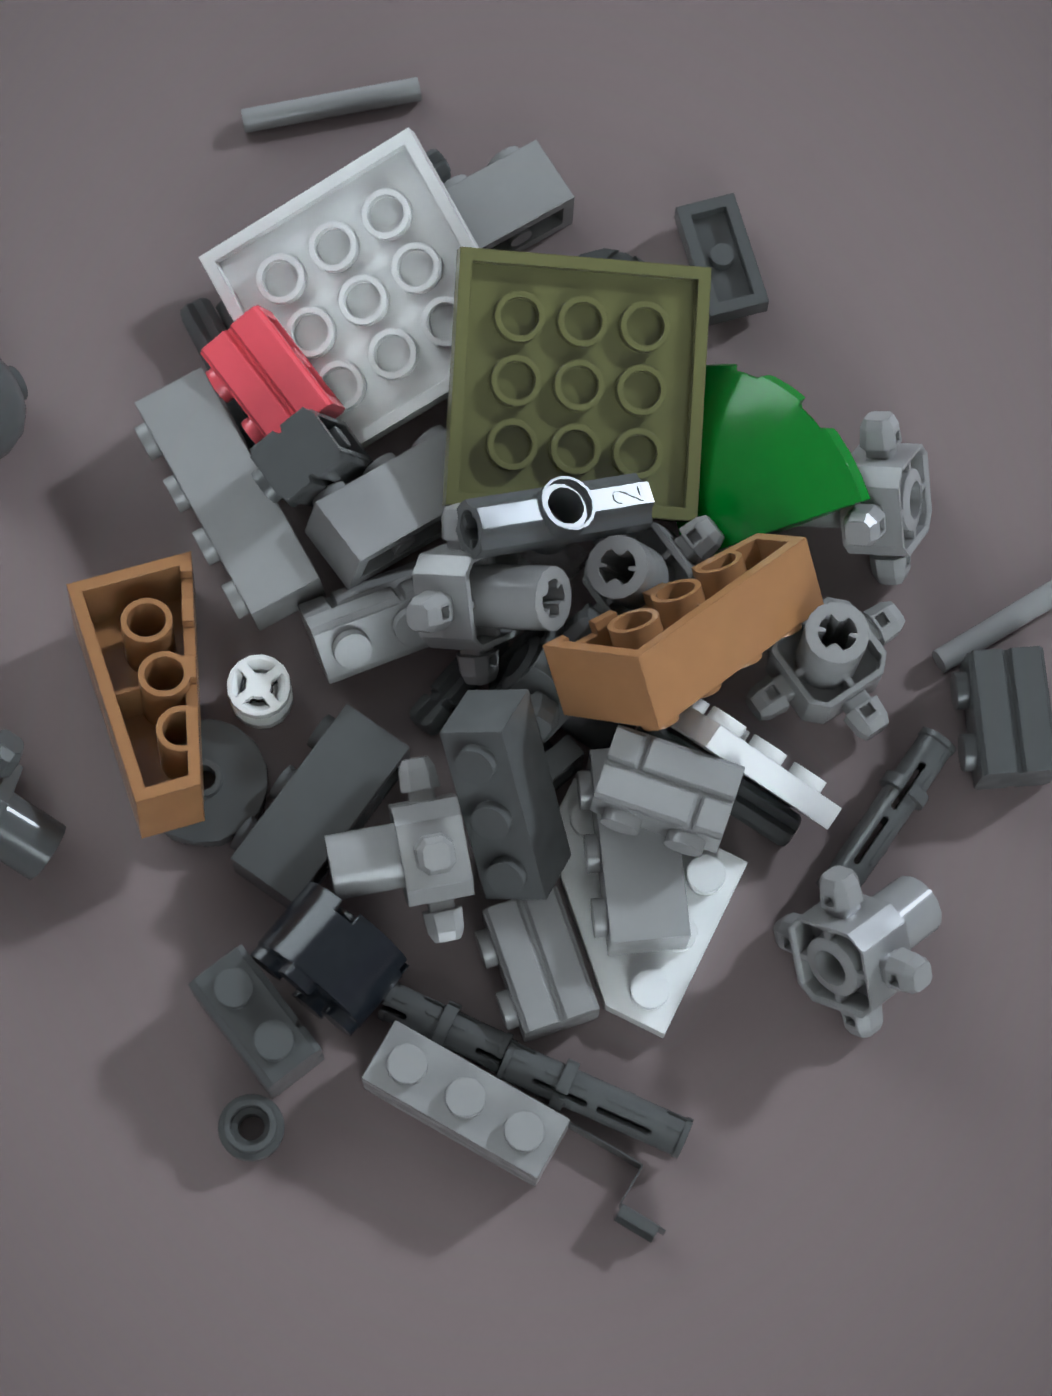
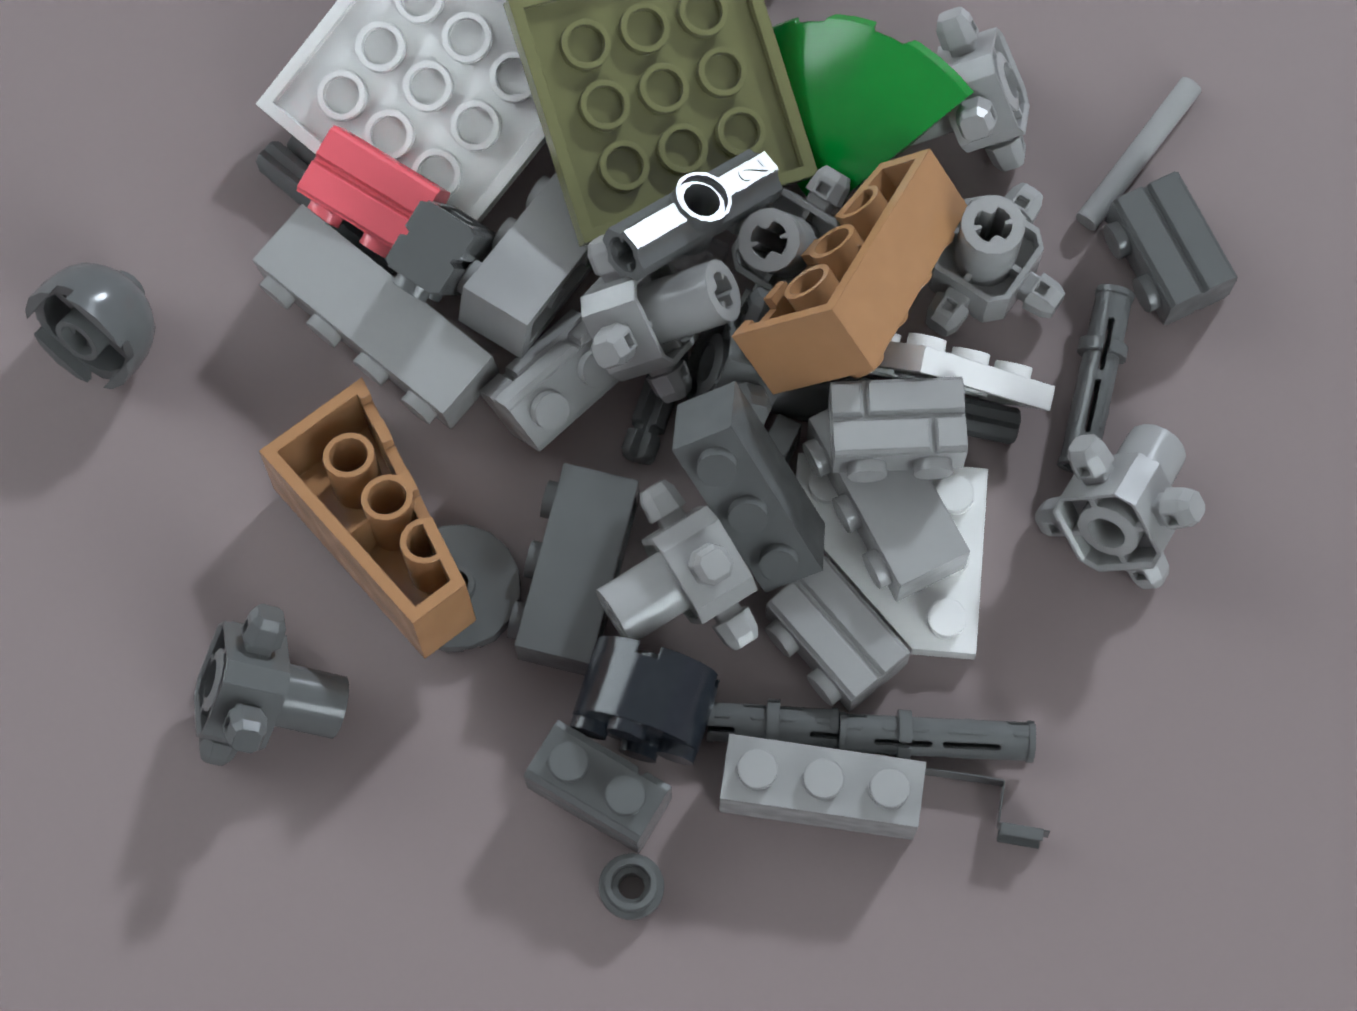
camera: 15 degrees left, 0 degrees up
white wheel [227,654,293,729] -> none

